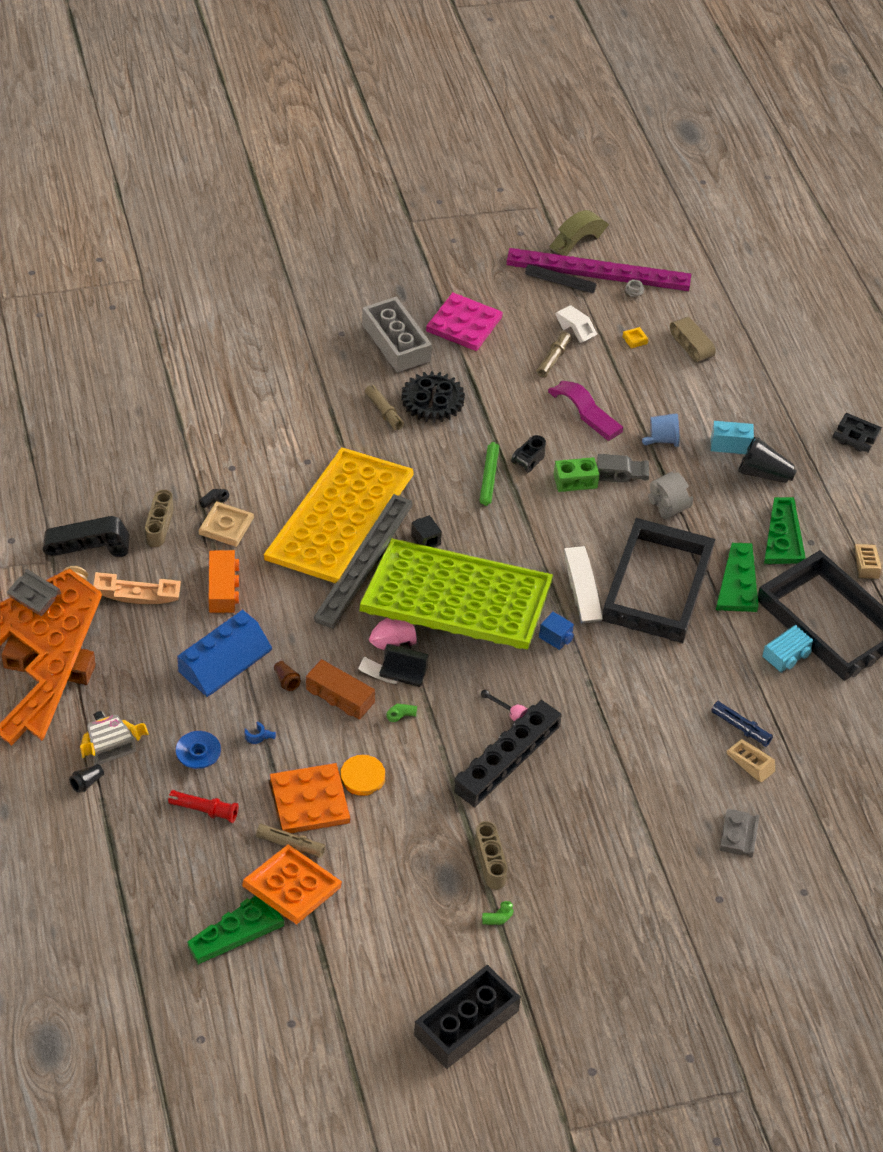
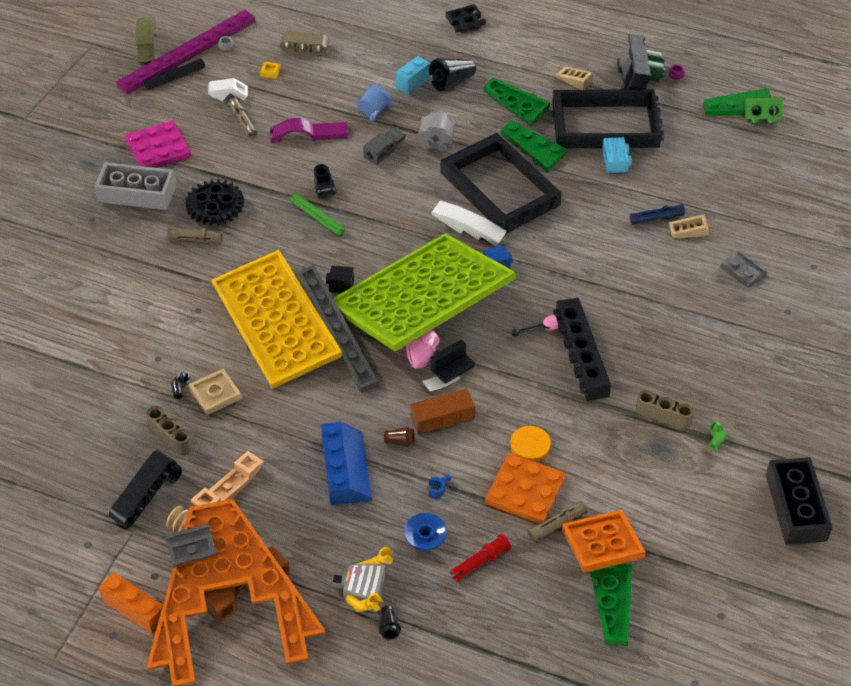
camera: 50 degrees left, 0 degrees up
orange brick [209,550,239,613] -> none
bright green arm [386,704,417,722] -> none
bright green brick [553,457,599,492] -> none

